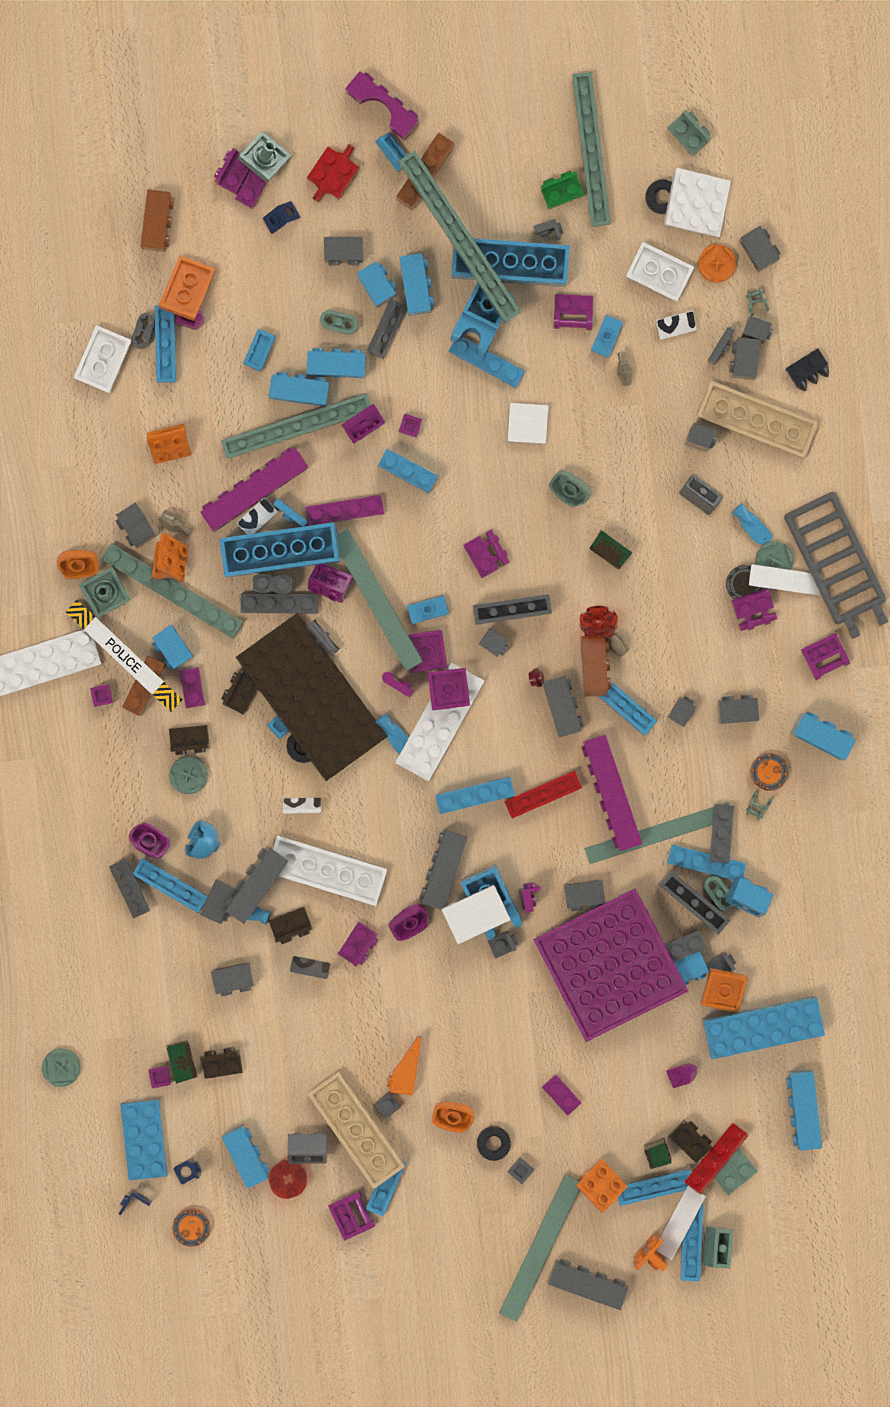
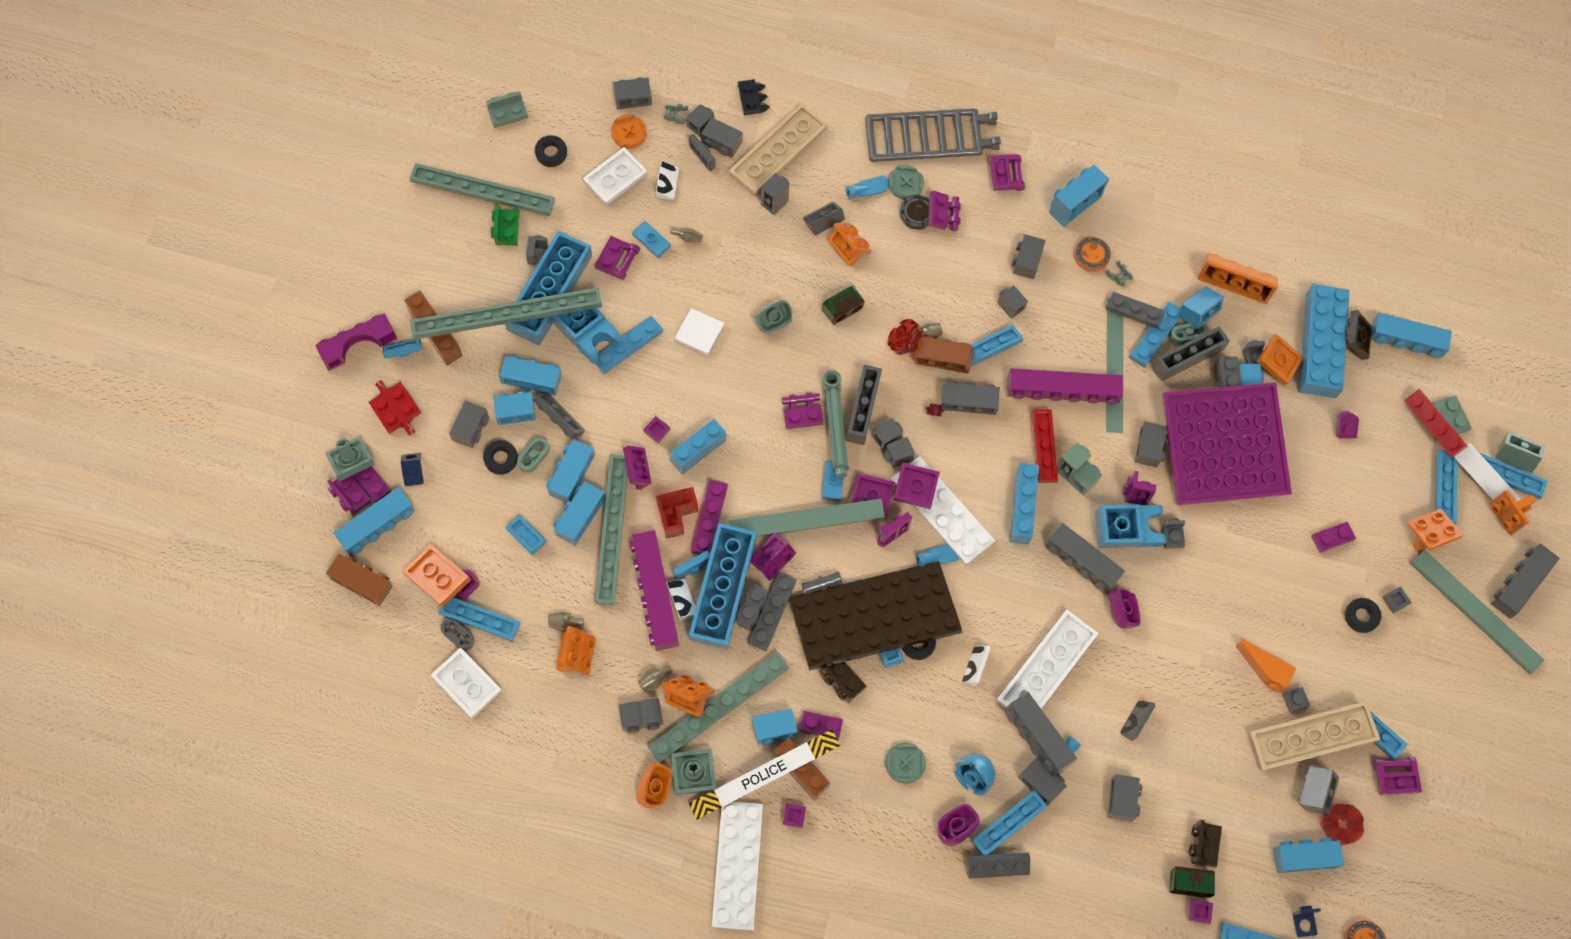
camera: 75 degrees left, 20 degrees down
dark brown bracket [169,725,210,755] -> none
dark brown bracket [268,907,313,944] -> none
magenta bracket [338,921,378,967] -> none
orange piece [432,1102,474,1133] -> none
white tile [442,885,511,944] -> none
dark green piece [644,1138,672,1169] -> none
white plate [664,168,731,238] -> none
dark brown bracket [668,1120,713,1163] -> none
white sticker [749,564,822,596] -> none
none -> dark azure brick [333,487,415,556]
none -> black tyre [483,440,518,475]
none -> dark tan piece [548,612,584,631]
none -> clear red brick [655,487,698,539]
none -> sand green piece [822,370,849,478]
none -> orange bracket [827,223,872,266]
none -> dark grey brick [884,437,915,468]
none -> sand green brick [1057,442,1102,496]
none -> orange slope [1197,253,1278,304]
none -> dark brown plate [1346,310,1372,360]

